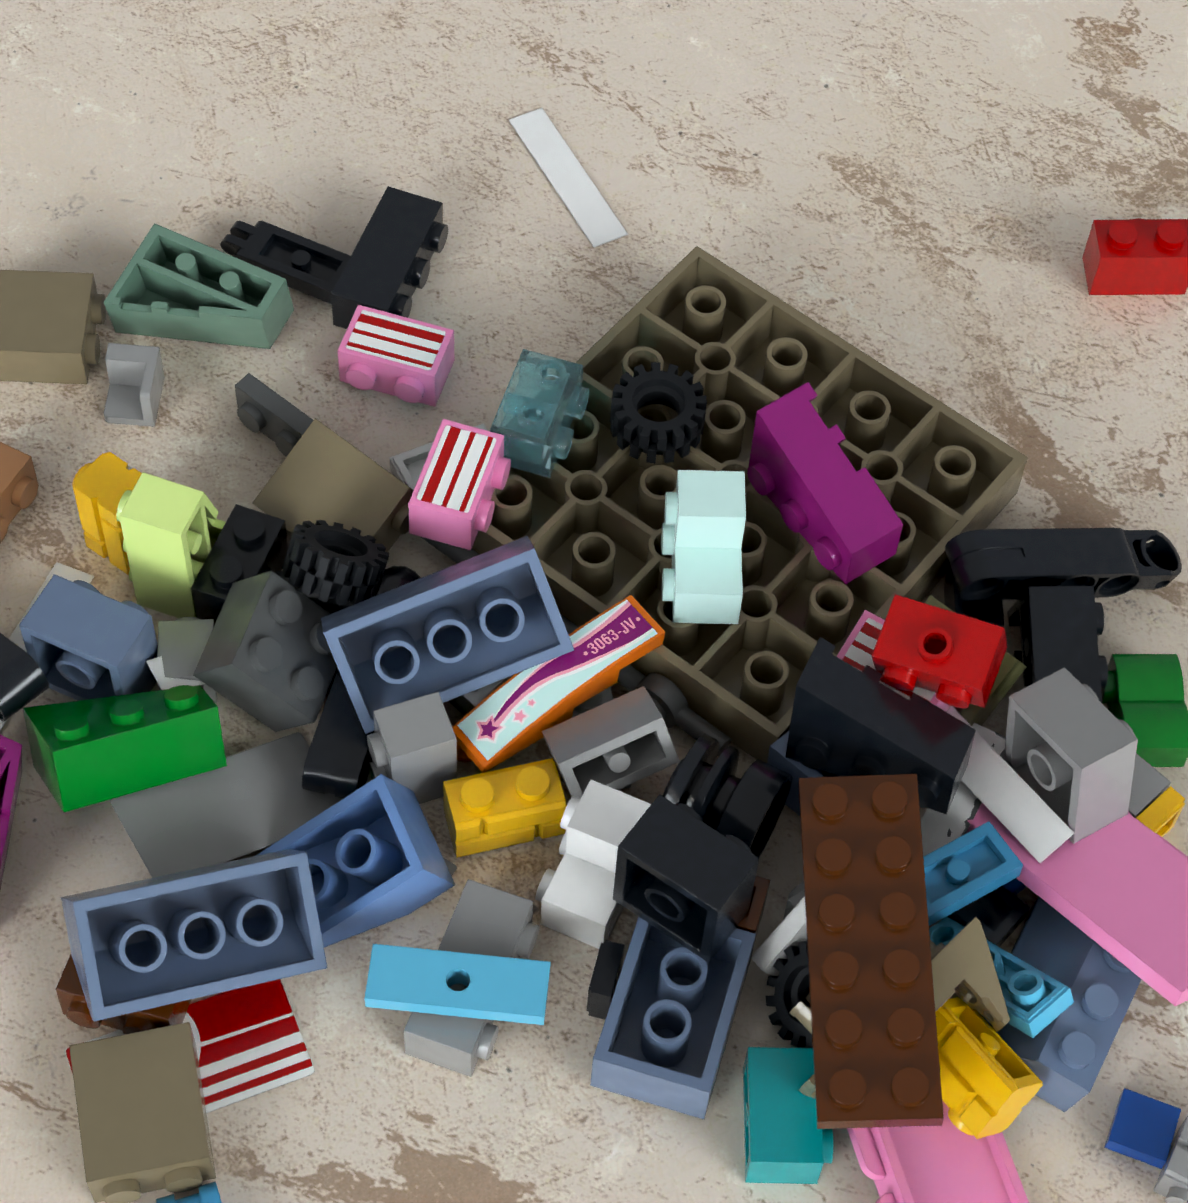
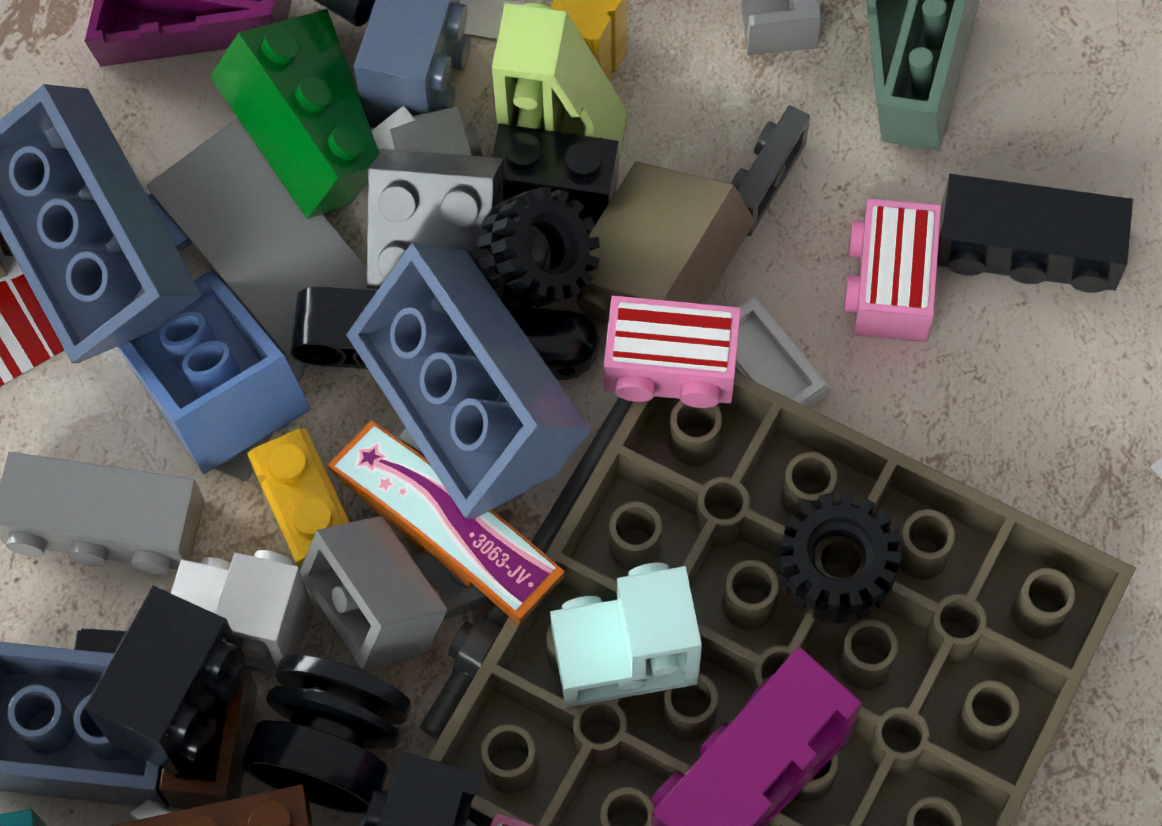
camera: 85 degrees right, 10 degrees up
black hinge [220,221,351,304] -> none
medium azure tile [364,944,551,1025] -> none
light grey brick [367,692,457,804] -> none
clear light blue brick [490,349,590,478] -> none

